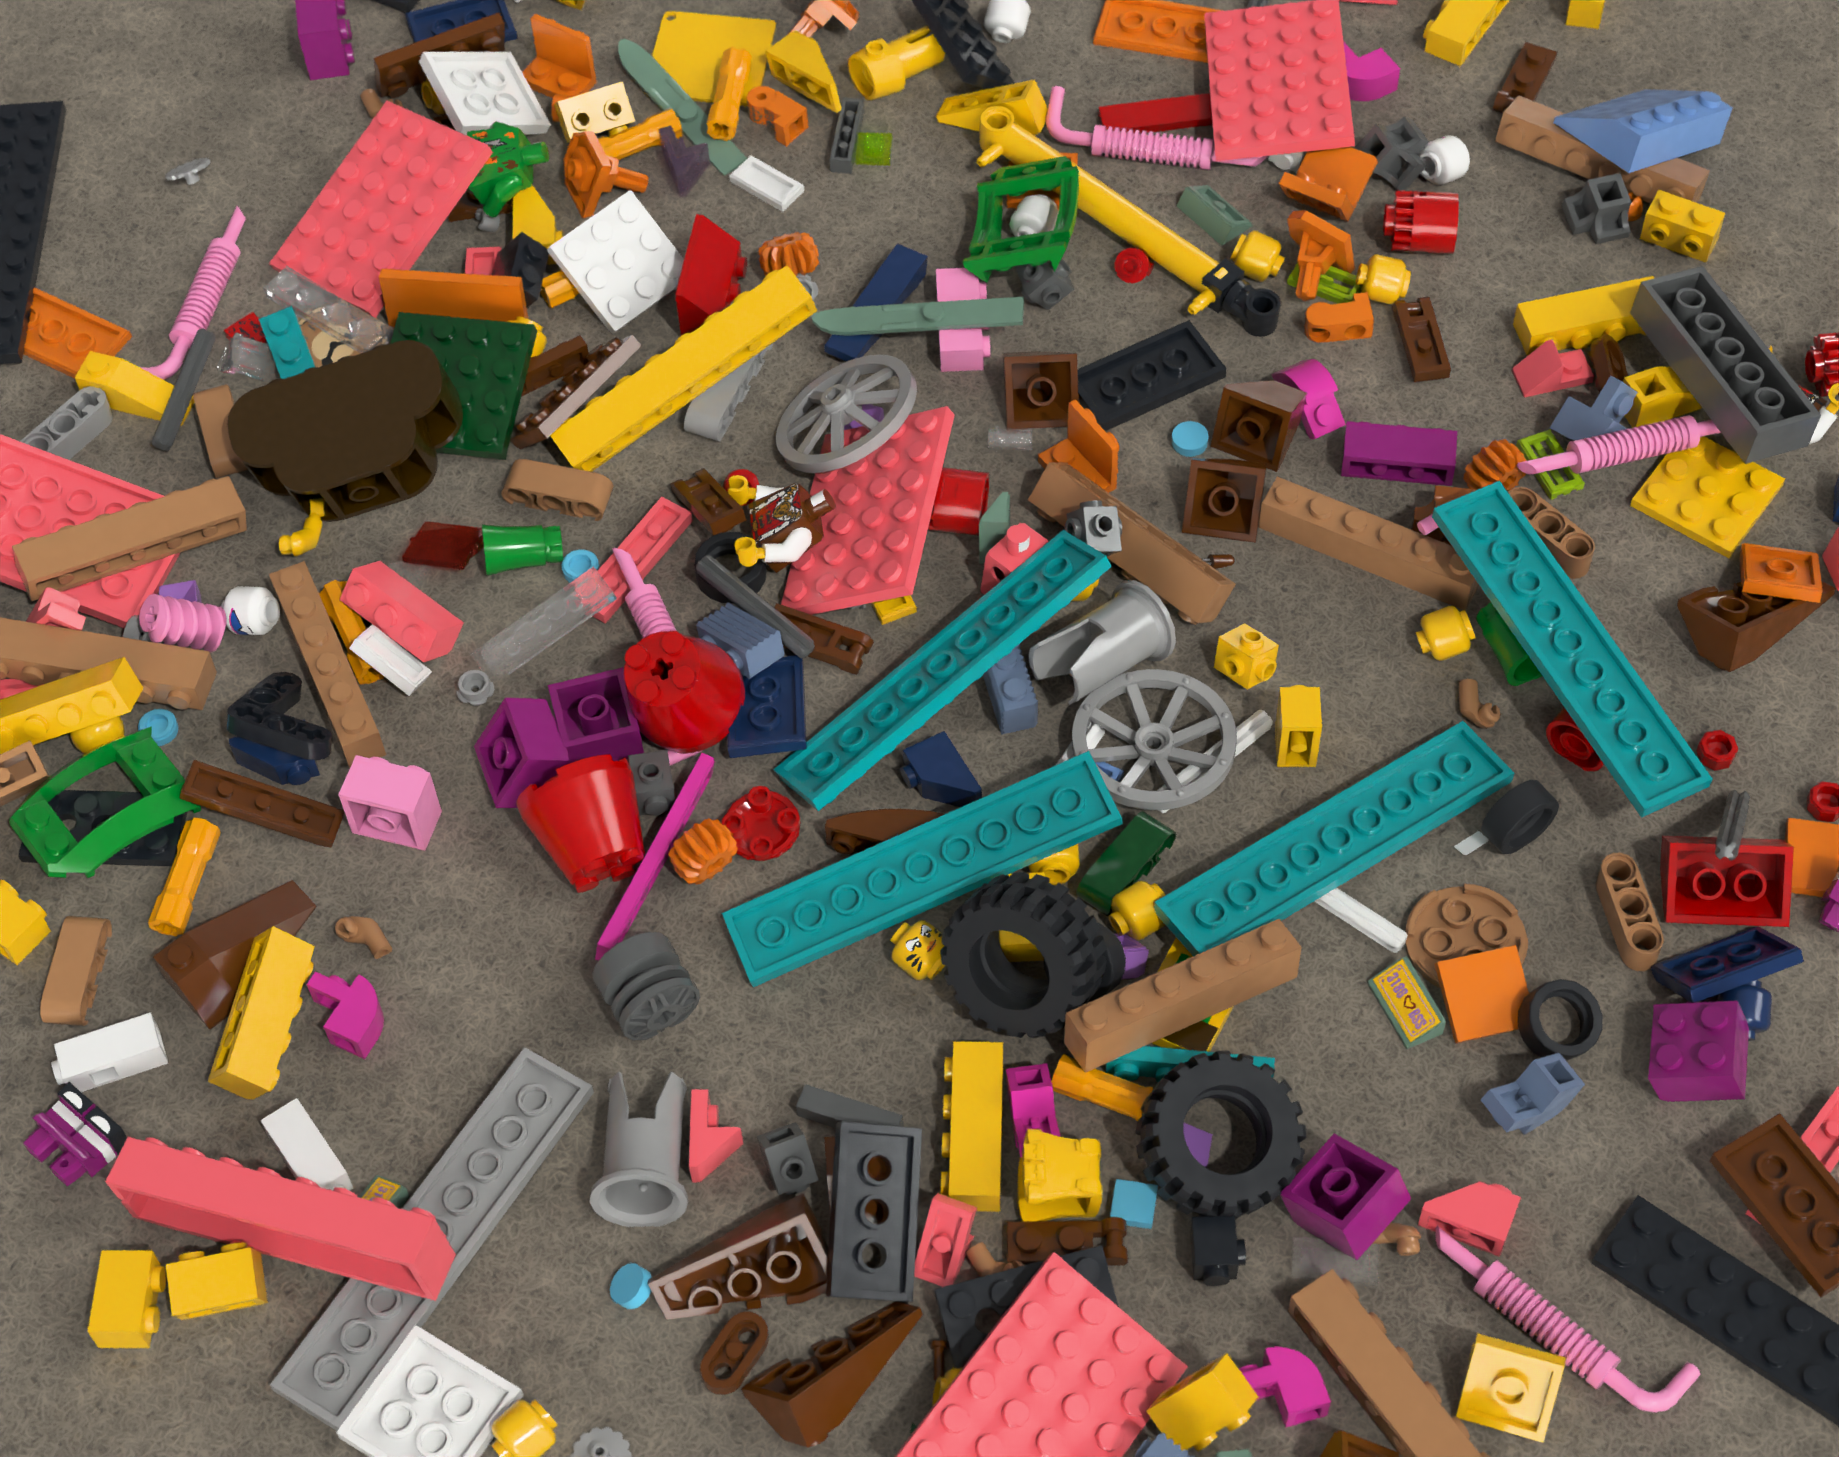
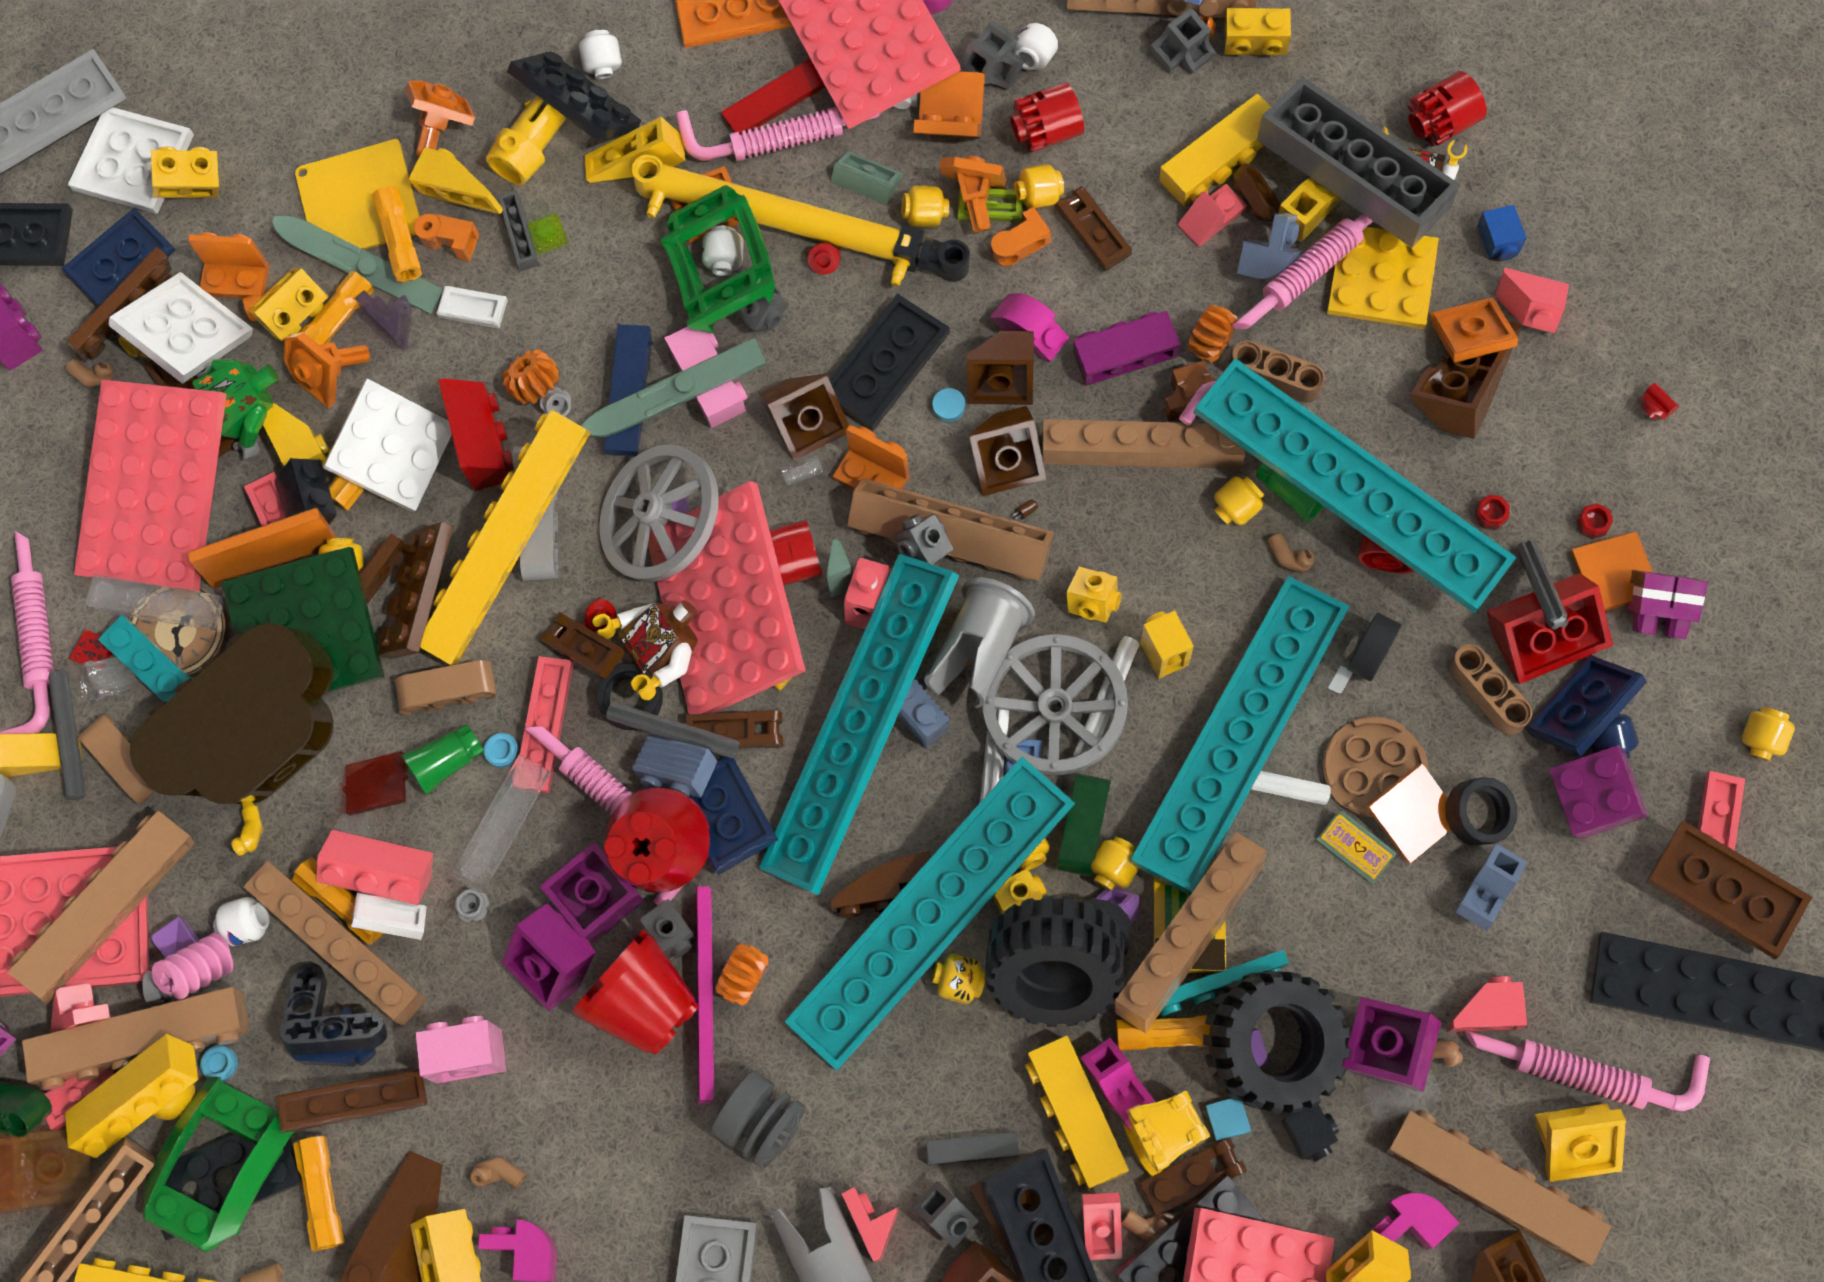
camera: 20 degrees left, 15 degrees up
red dish [721,786,801,861] -> none
dark blue slope [900,731,982,807] -> none
lime tile [1516,429,1585,500] -> none

